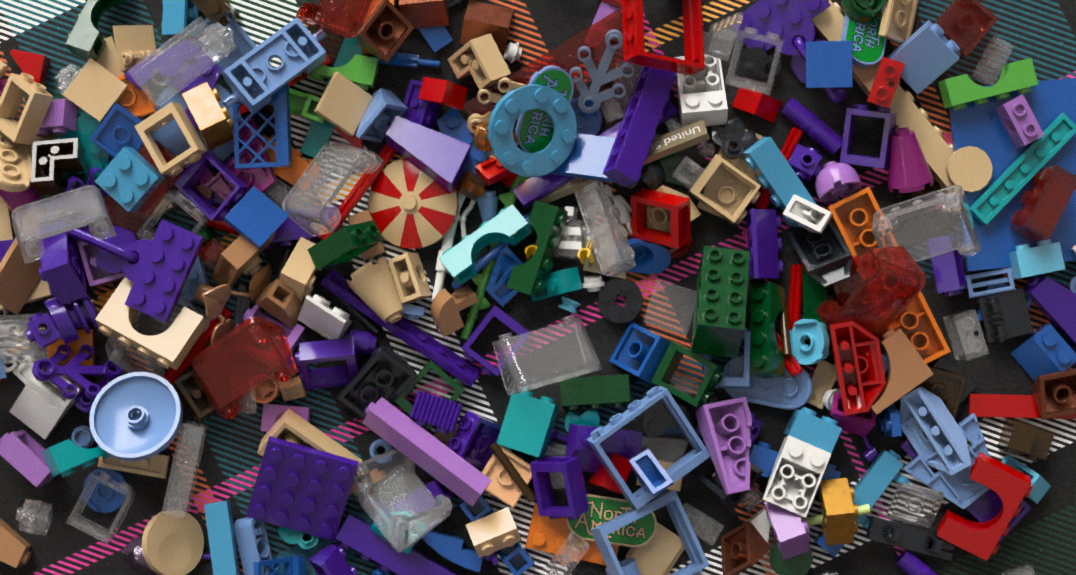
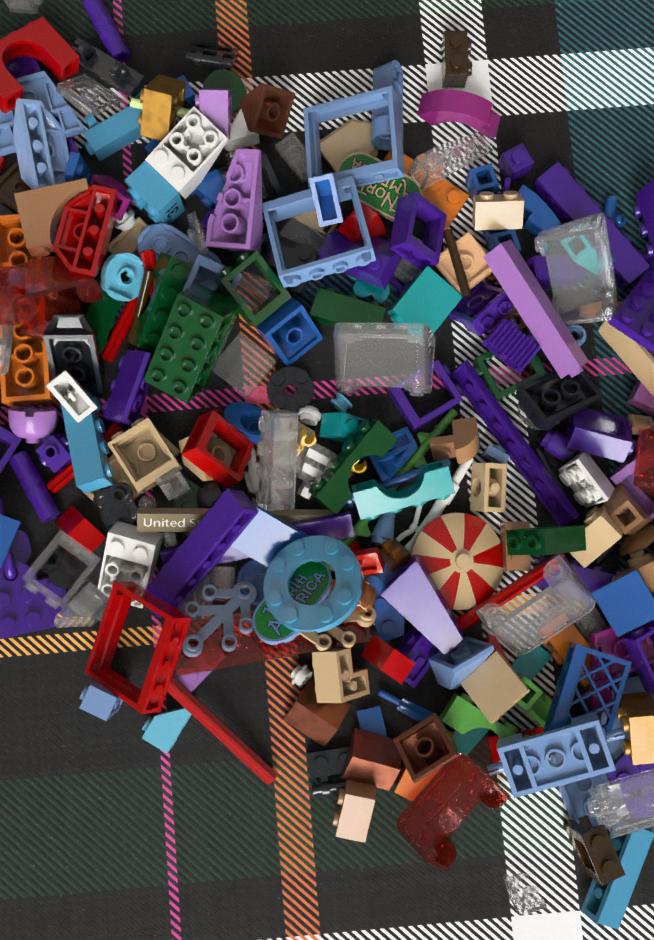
camera: 165 degrees left, 5 degrees down
tan cone [346,258,404,324] -> none
dark purple hand [861,435,877,462] -> none
none -> clear plate [187,212,209,255]

